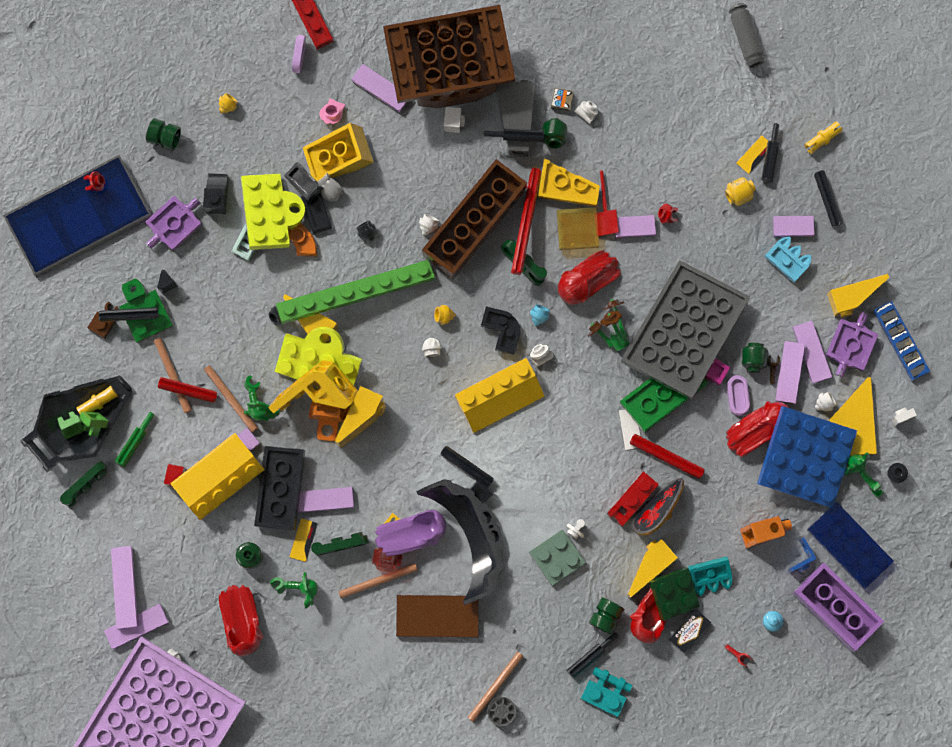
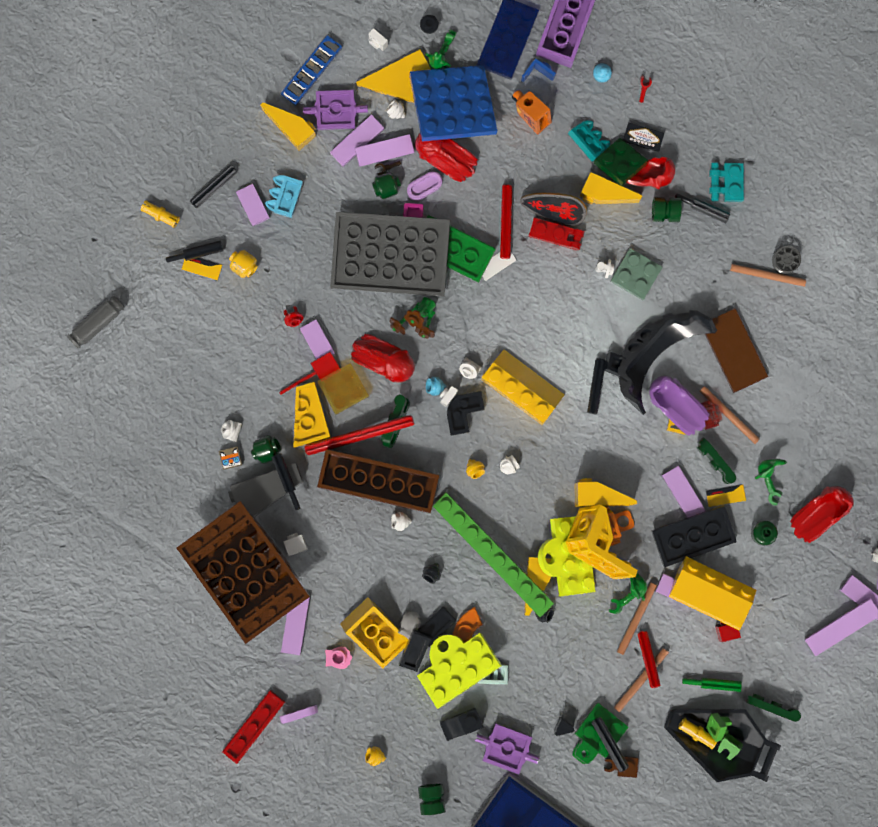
camera: 125 degrees left, 5 degrees up
none -> white plate [440,386,458,407]

